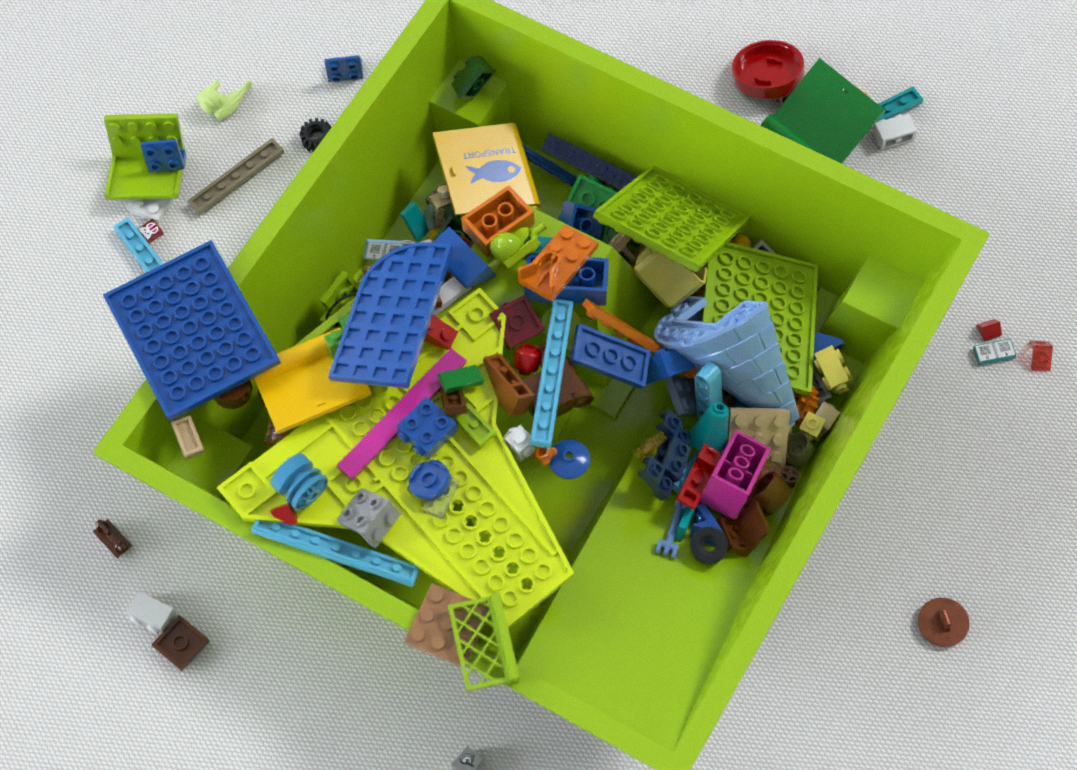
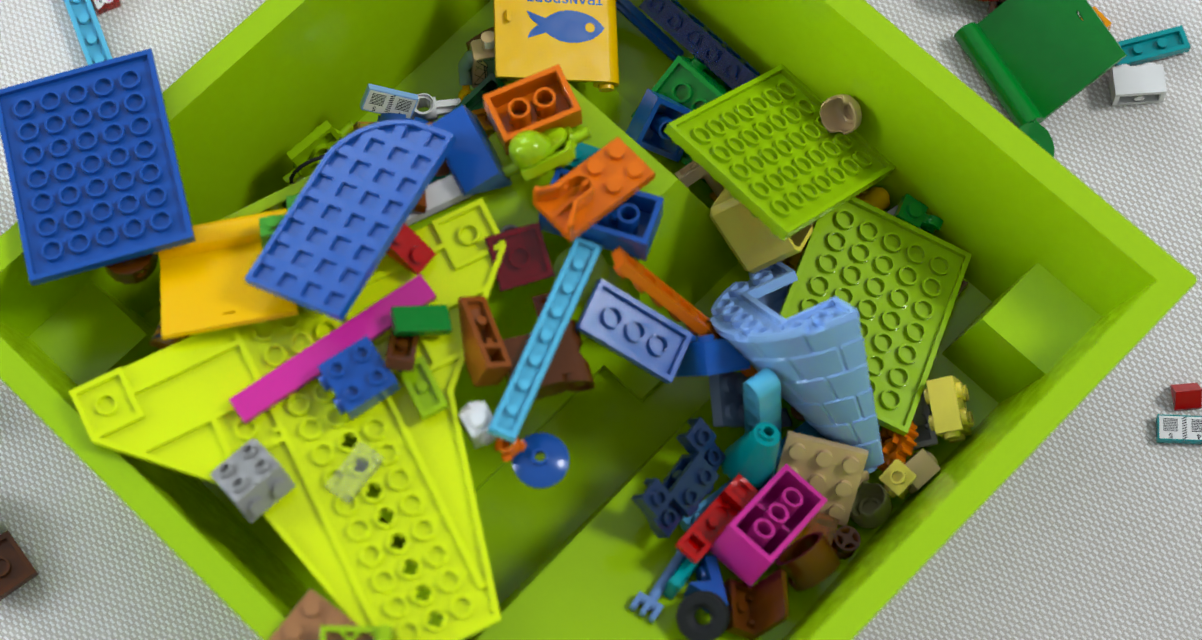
camera: 15 degrees right, 5 degrees up
tan tile [171,415,205,460] -> none
medium azure tile [251,520,420,587] -> none
dark azure wheel [270,453,329,511] -> none
red tile [270,503,298,524] -> none
teal tile [400,202,430,242] -> none
blue tile [409,460,451,501] -> none
red head [513,344,542,376] -> none
clear yellow axle [635,431,667,460] -> none
blue slope [813,332,846,364] -> none
none -> tan hair [819,94,862,135]
none -> green plate [894,194,943,234]

